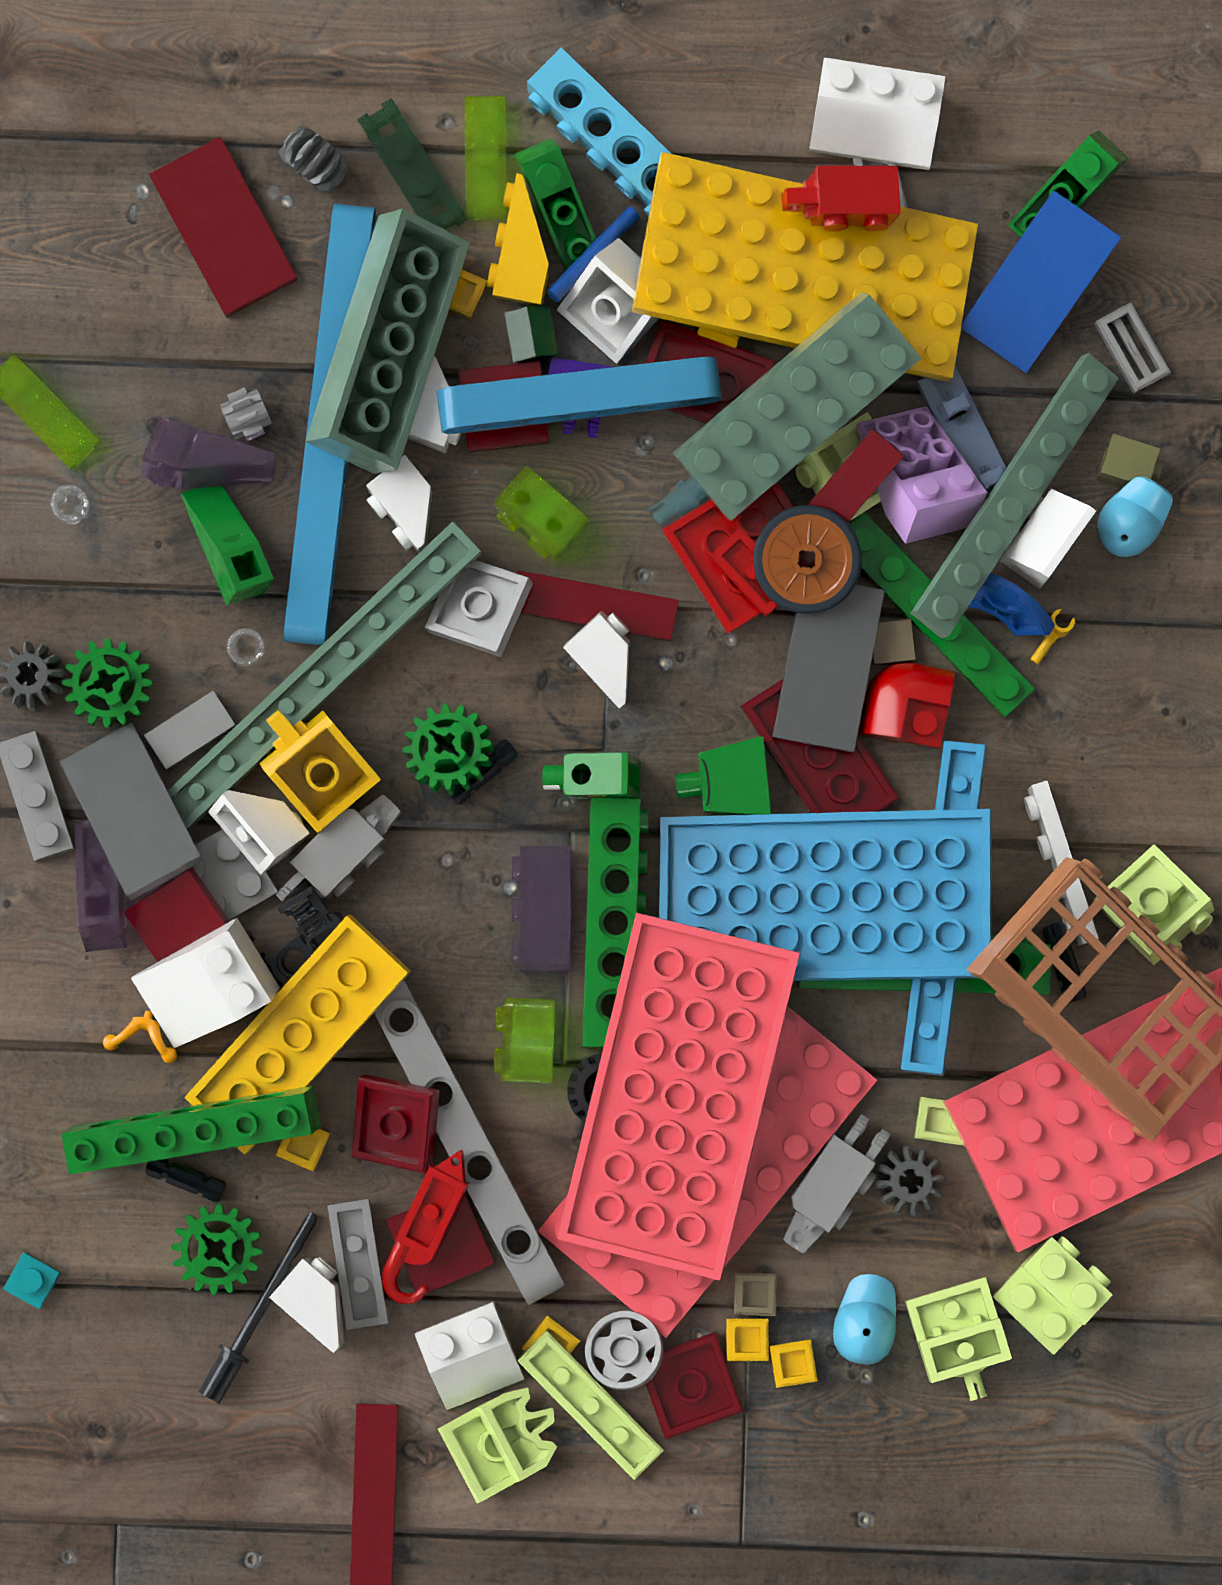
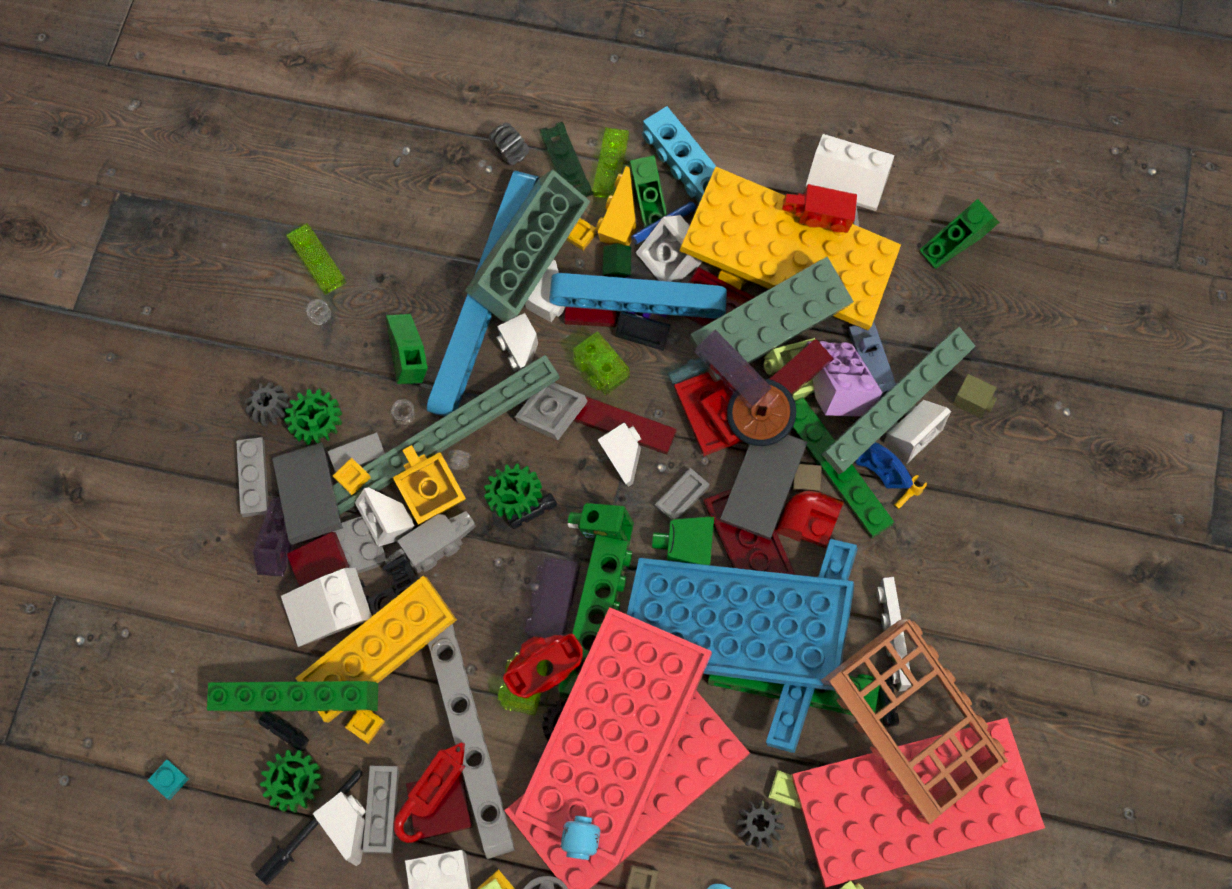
camera: 15 degrees right, 15 degrees down
light orange piece [103,1011,178,1063] -> none
clear purple slope [142,416,276,490] -> none
dark red tile [149,137,298,318] -> none
light grey gear [220,387,272,441] -> none
dark red tile [351,1074,440,1174] -> none
light grey hinge [783,1114,890,1254] -> none
blue tile [961,190,1122,373] -> none
yellowish green plate [1093,845,1214,965] -> none
light grey tile [1094,302,1171,394] -> none
medium azure cap [1097,476,1173,557] -> none
none -> yellow tile [333,458,371,495]
none -> clear bush [446,450,472,470]
none -> red piece [503,634,583,698]
none -> medium azure head [561,816,600,860]
none -> black tile [615,311,671,351]
none -> light grey tile [655,468,710,521]
none -> clear purple brick [694,329,772,408]

